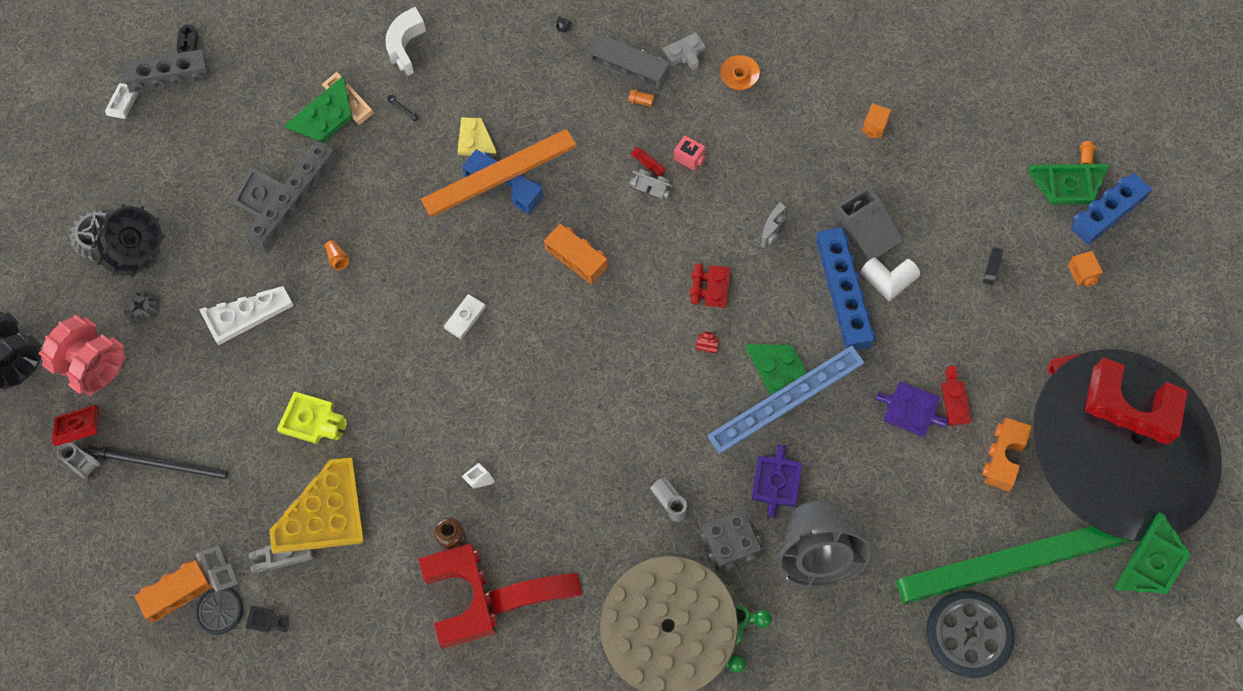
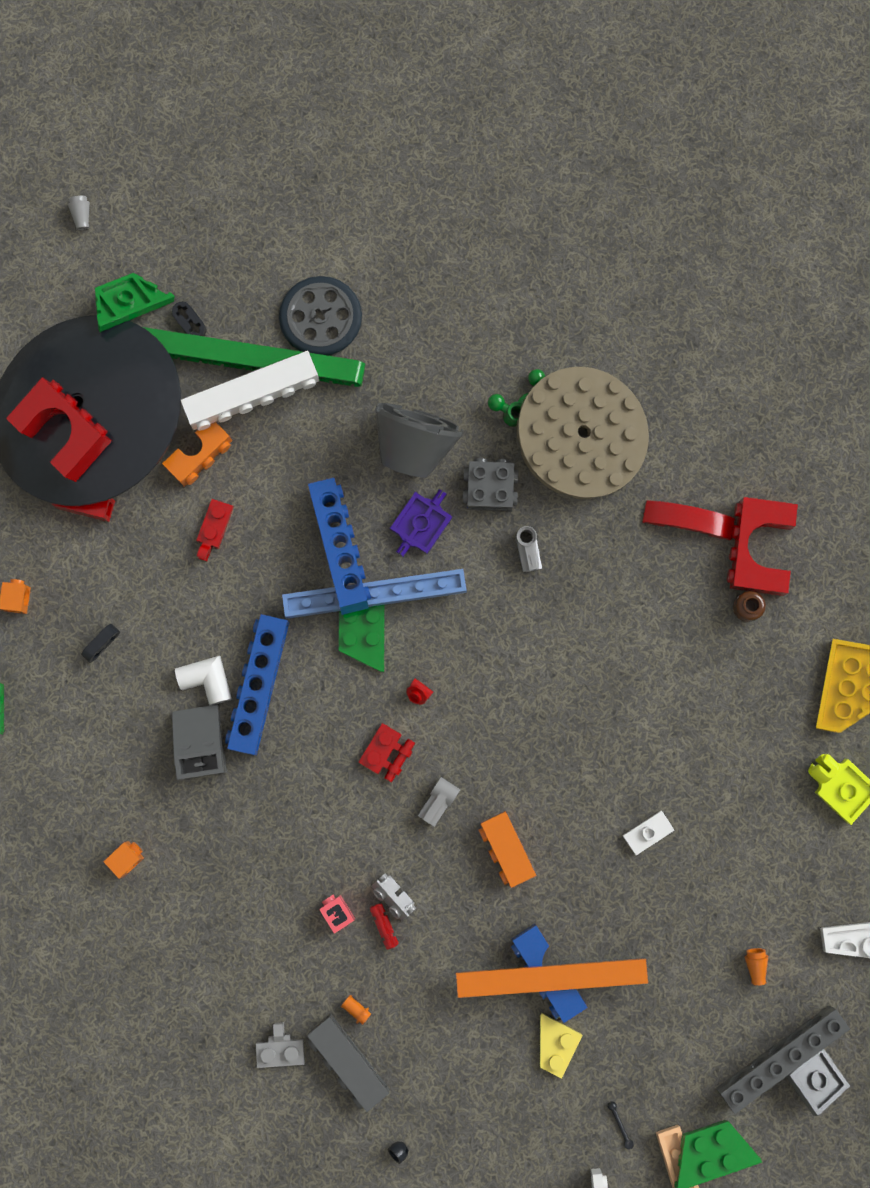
camera: 160 degrees left, 15 degrees up
white slope [462,463,495,489] -> none
orange dish [720,55,760,90] -> none
light grey slope [761,203,786,248] -> none
dark purple plate [875,381,948,438] -> none
none -> black beam [172,301,206,336]
none -> white brick [181,351,319,431]
none -> blue brick [308,478,371,615]
none -> light grey piece [418,777,460,827]

